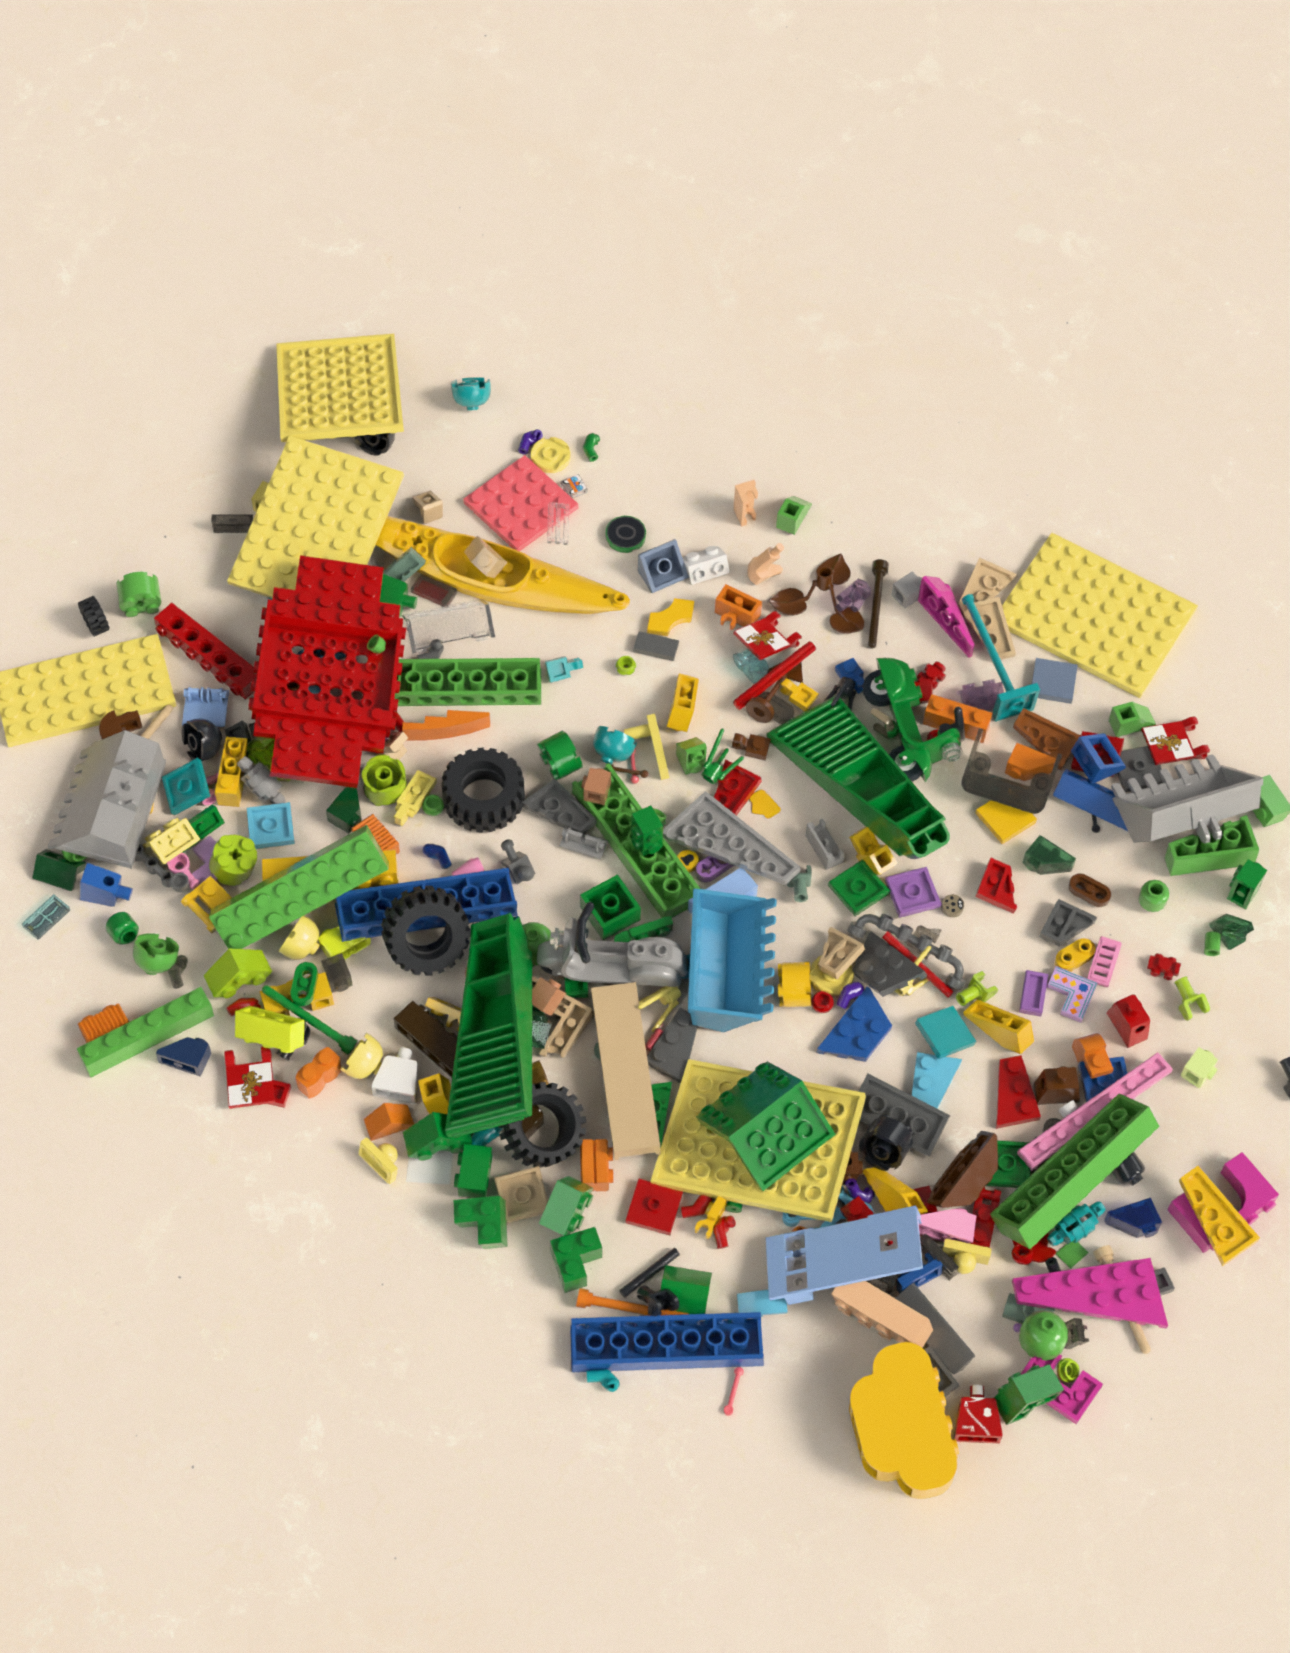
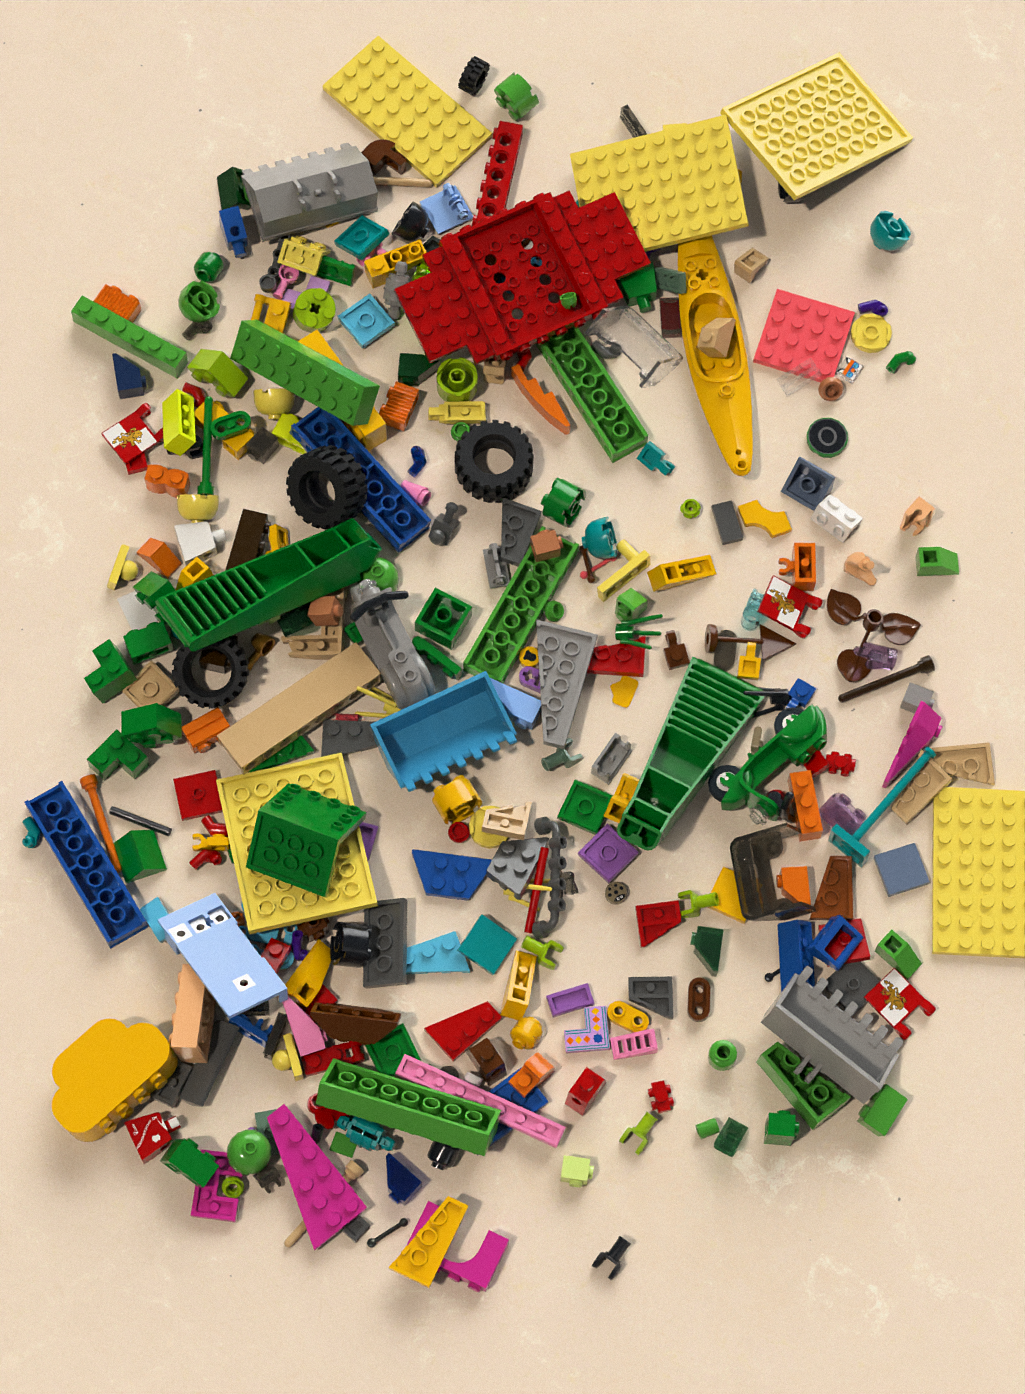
camera: 60 degrees right, 10 degrees up
clear light blue tile [22,894,71,940] -> none
green brick [631,805,663,856] -> none
black piece [637,1285,679,1317] -> none
coral hinge [724,1367,744,1416] -> none
red axle [733,641,816,710] -> none
dark purple arm [836,982,864,1009] -> none
none -> pearl dark grey hinge [367,1218,408,1248]
none -> yellow head [510,1017,543,1050]
none -> lime piece [678,890,719,918]
none -> nougat hat [818,377,843,401]

